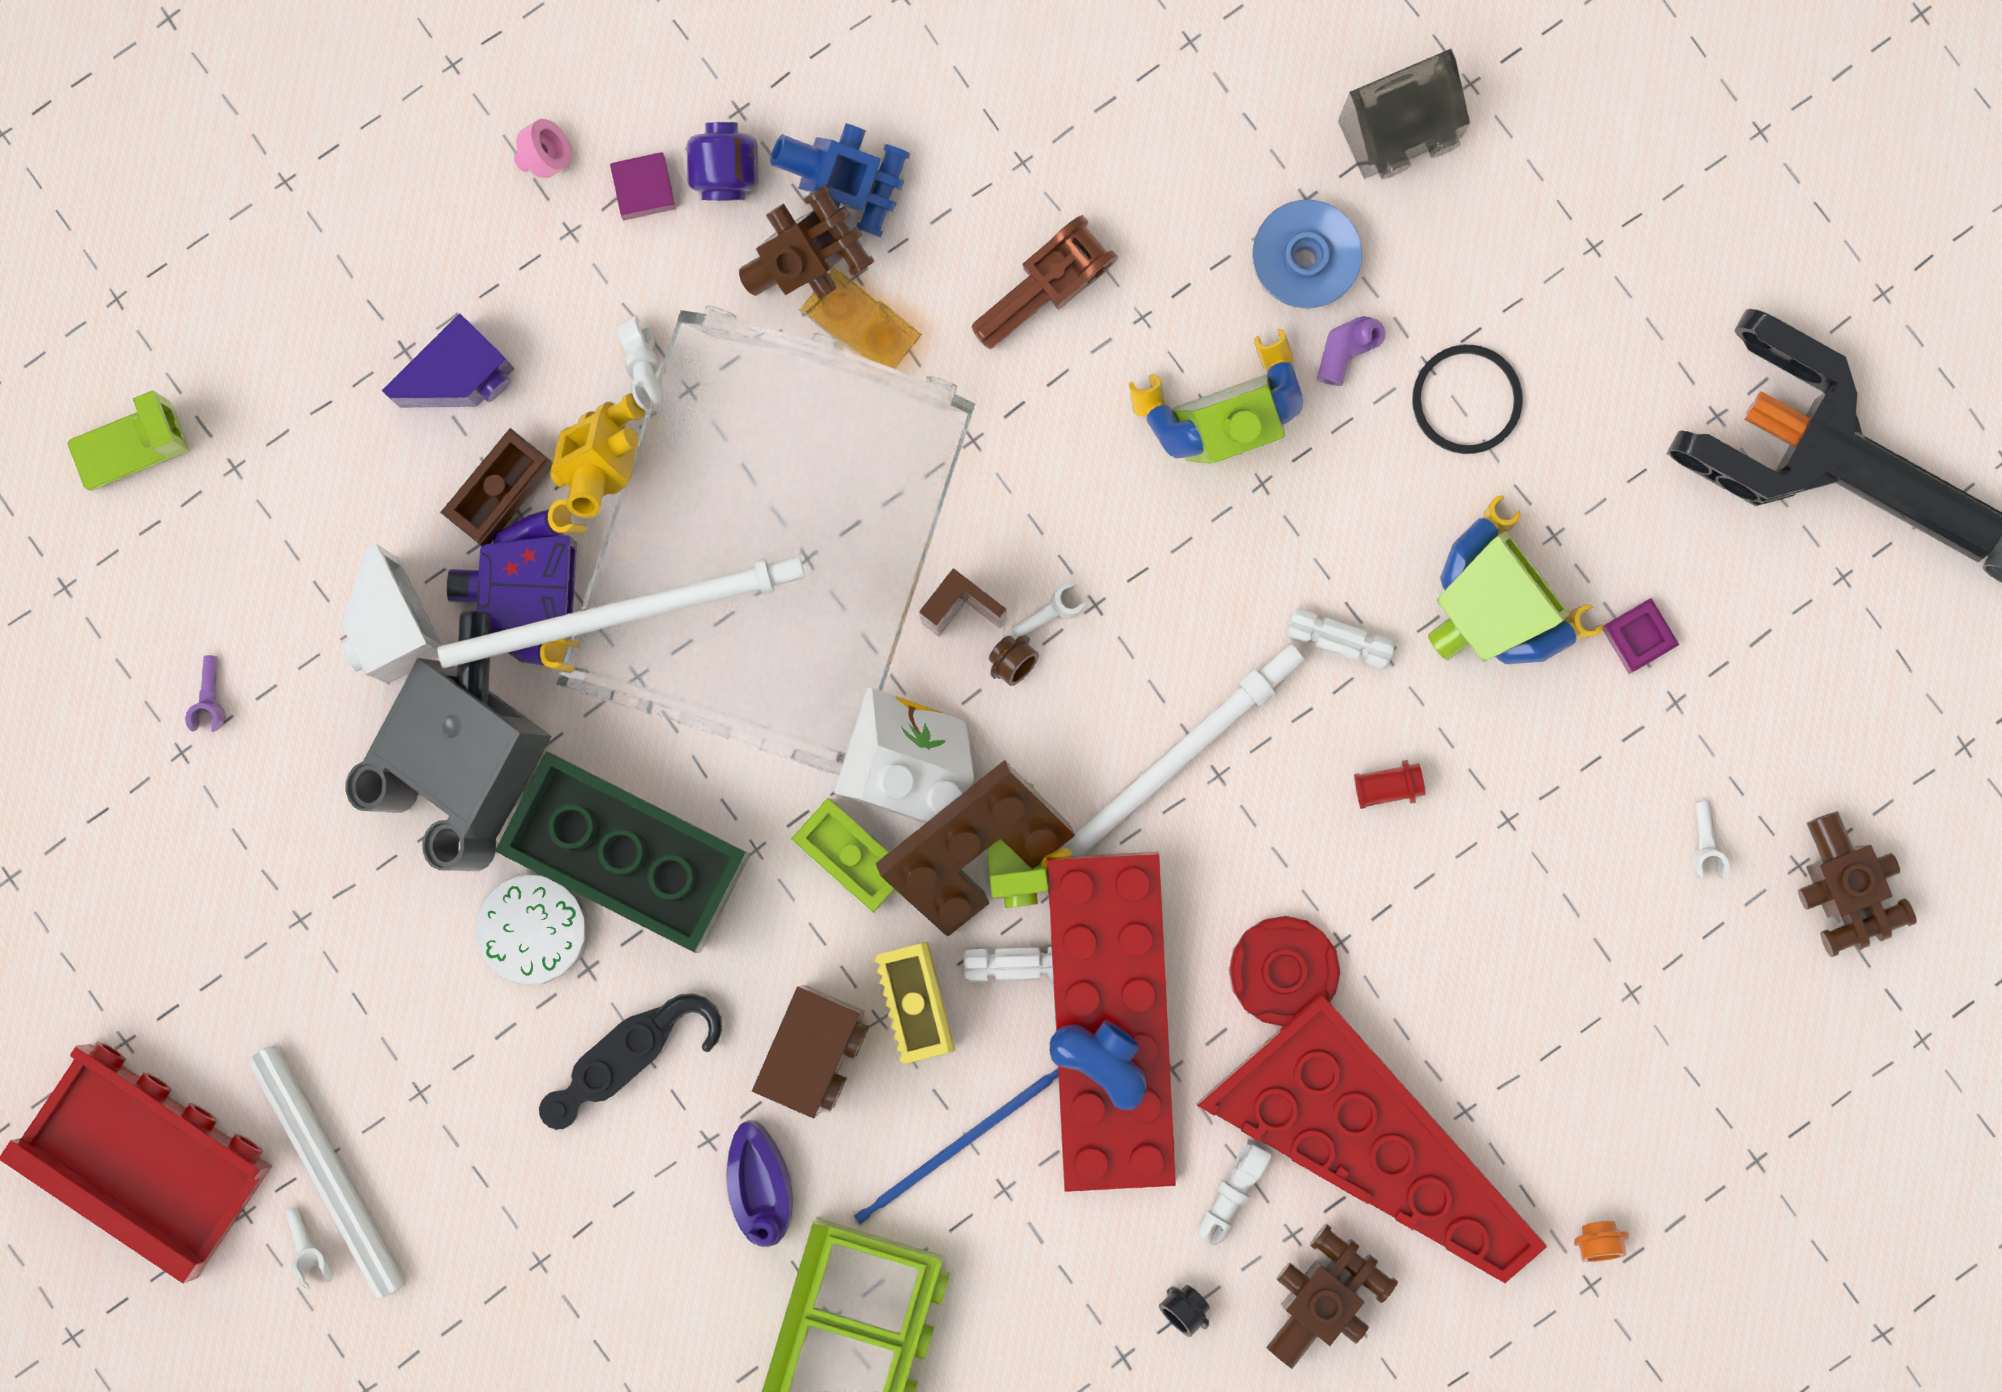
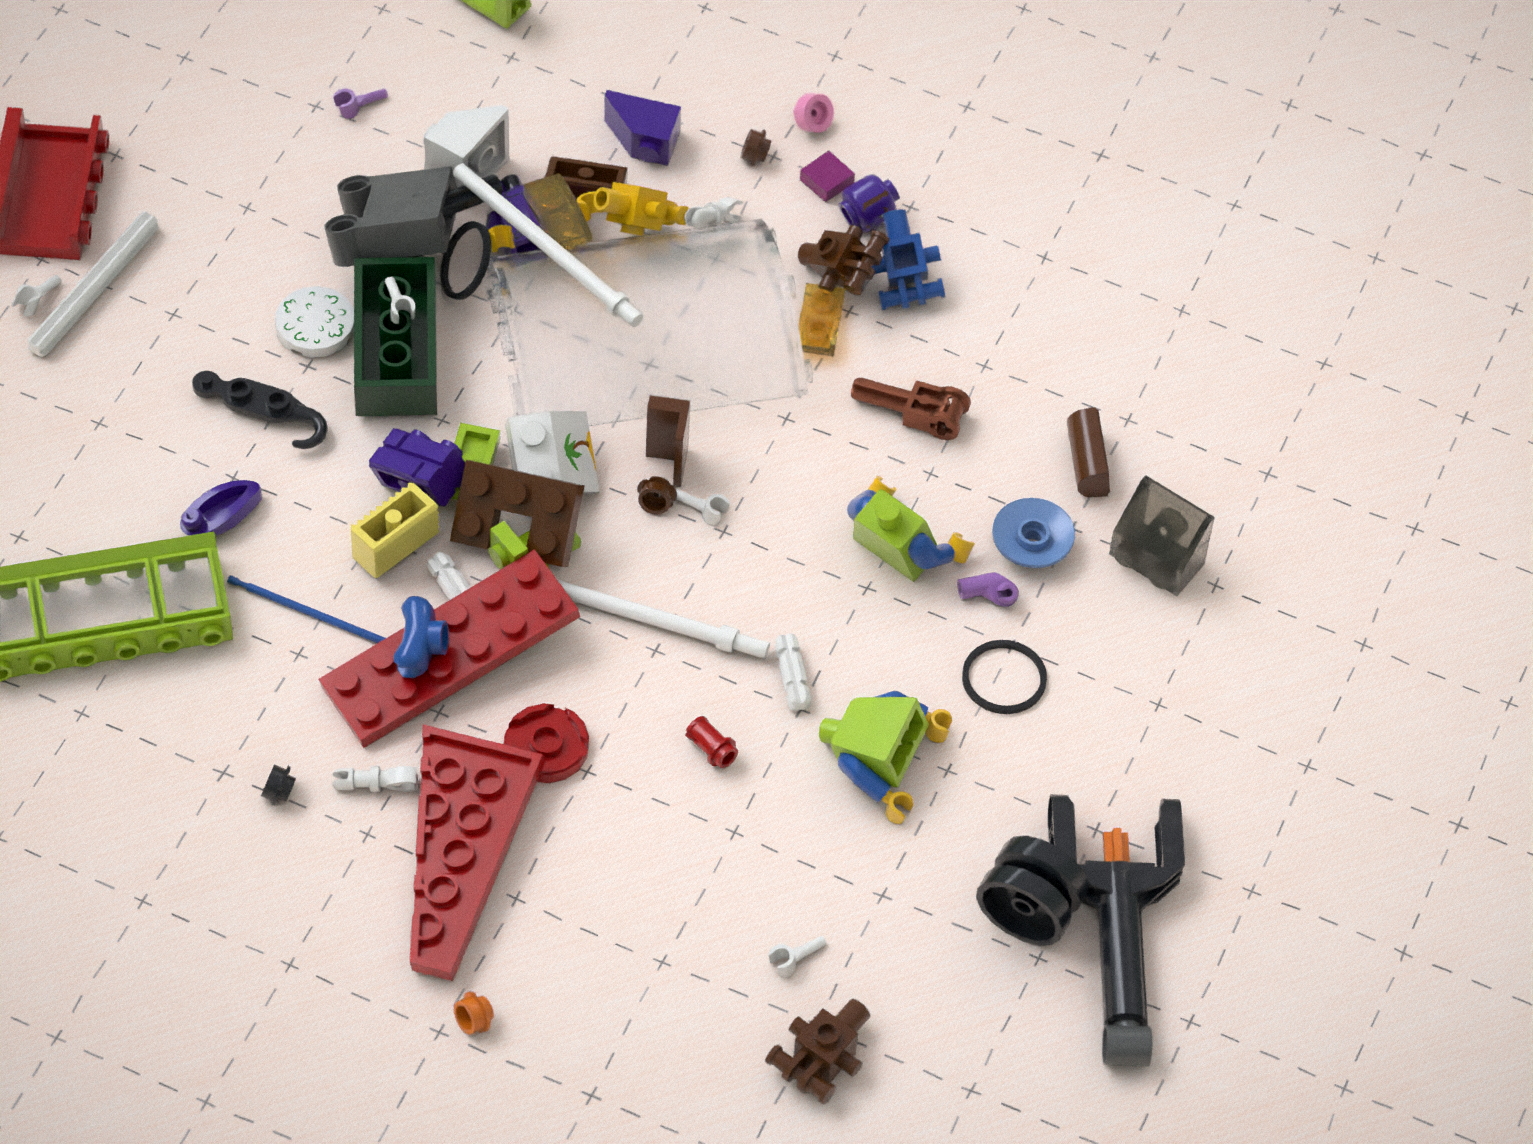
camera: 55 degrees right, 30 degrees down
reddish brown brick [751,985,870,1119] -> none
reddish brown piece [1266,1224,1398,1369] -> none
magenta tile [1603,598,1680,674] -> none
none -> dark purple brick [369,428,465,507]
none -> white hand [385,277,415,324]
none -> black piece [440,221,491,300]
none -> clear yellow slope [523,173,593,249]
none -> reddish brown plate [740,129,772,166]
none -> black wheel [976,836,1090,946]
none -> reddish brown brick [1067,407,1110,497]

